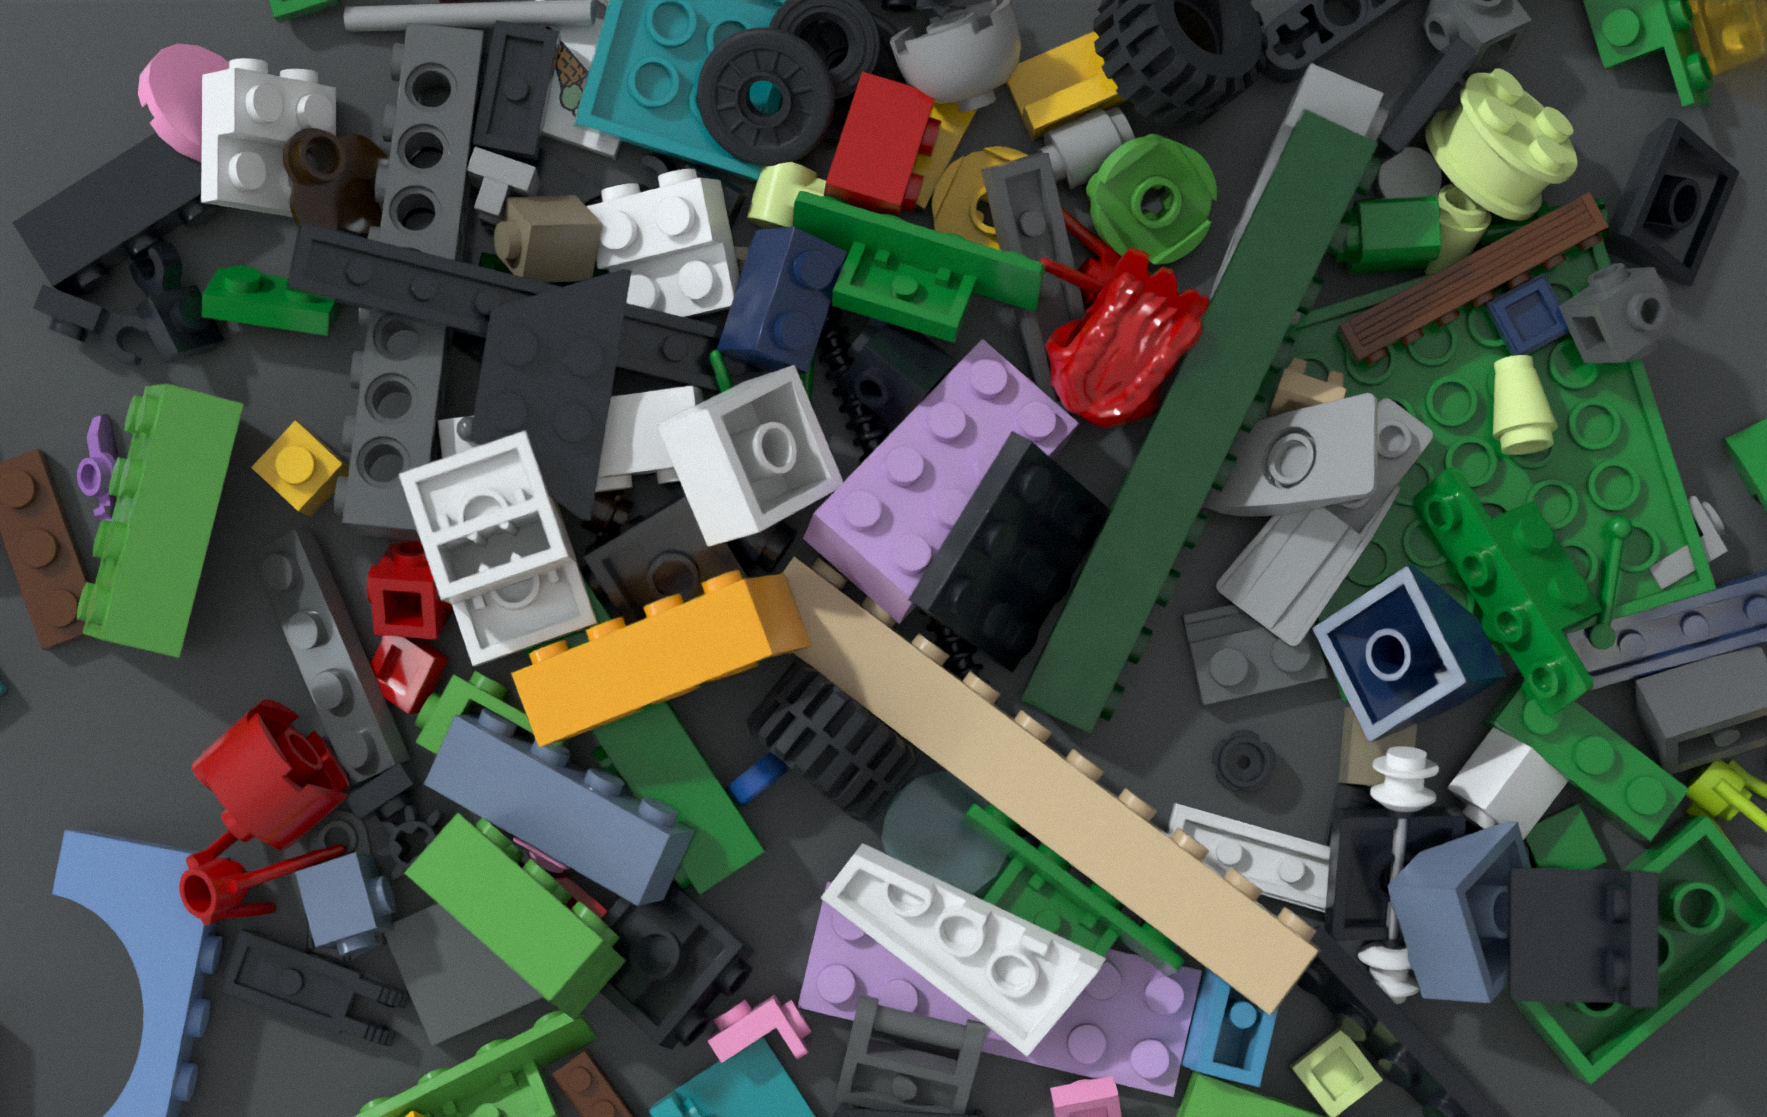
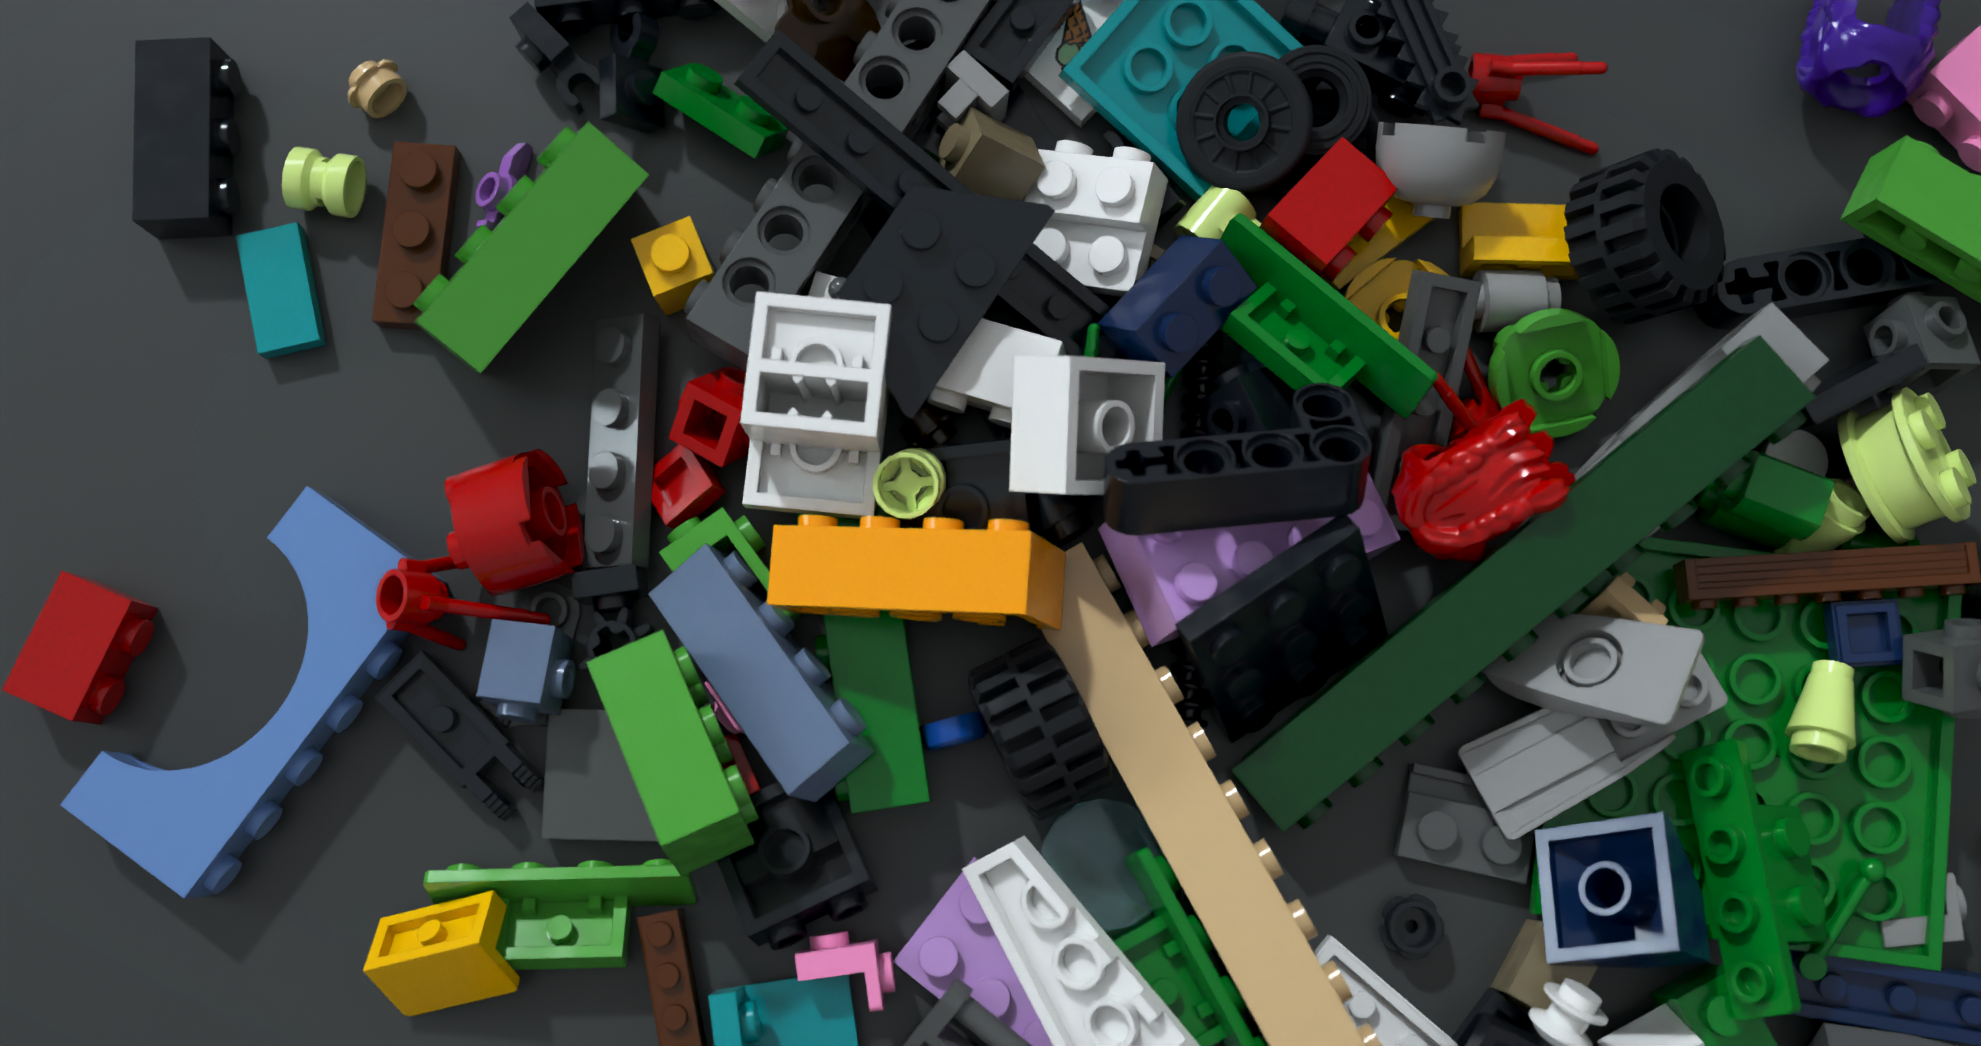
camera: 25 degrees right, 5 degrees down
none -> yellowish green wheel [873,448,946,519]
none -> black beam [1103,383,1372,535]

